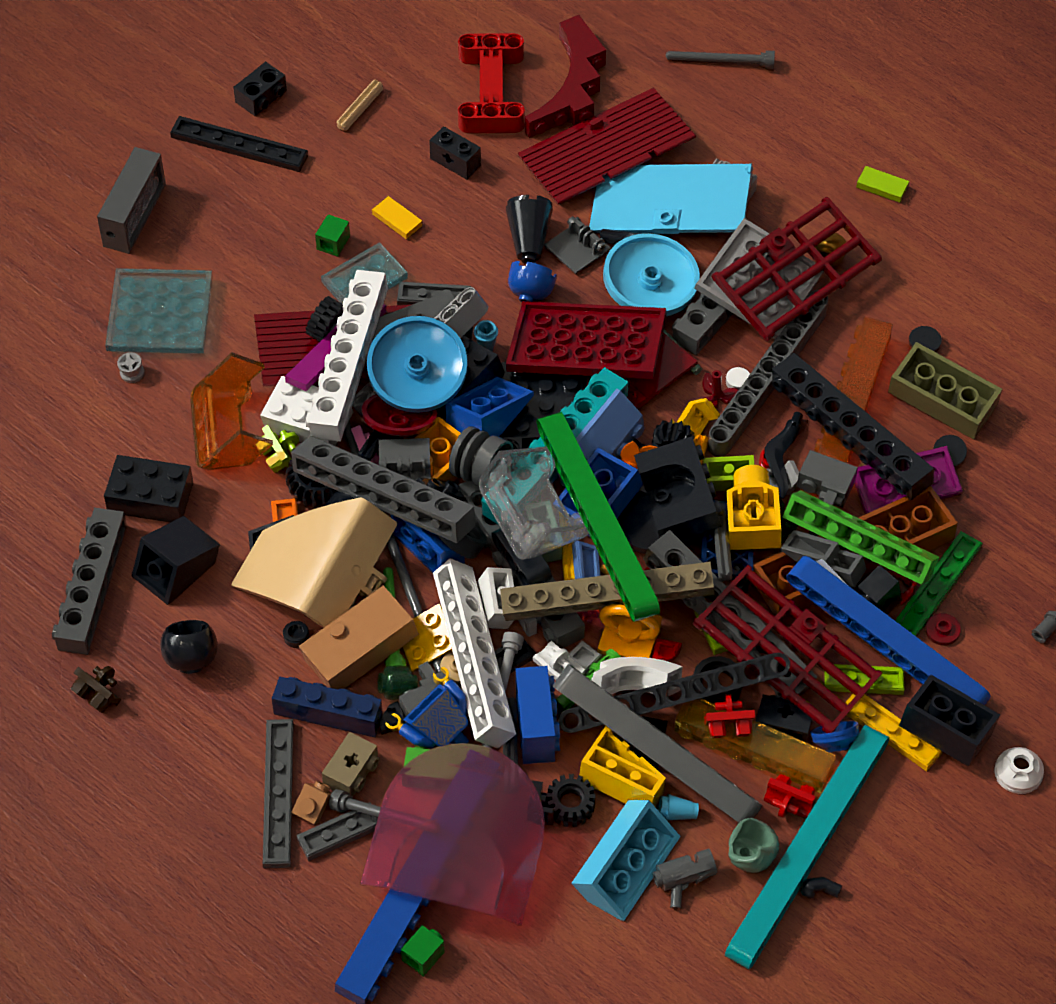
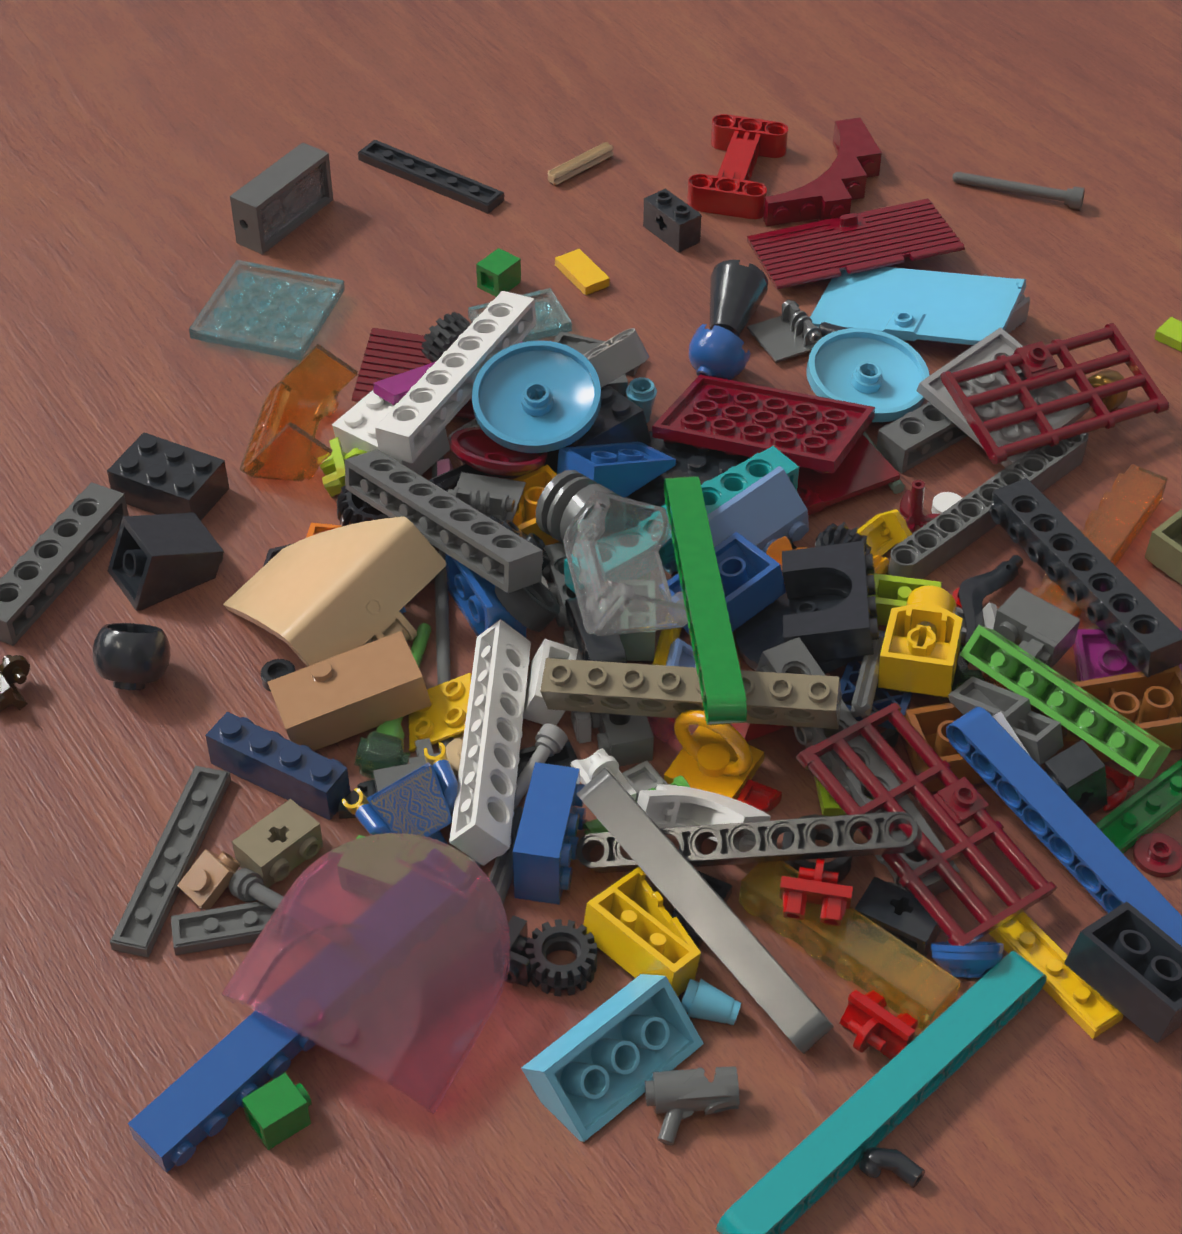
camera: 15 degrees right, 10 degrees down
light grey wheel [117,352,145,383] -> none
black brick [233,61,287,116] -> none
sand green piece [728,818,779,873] -> none
lime tile [824,664,904,695] -> none

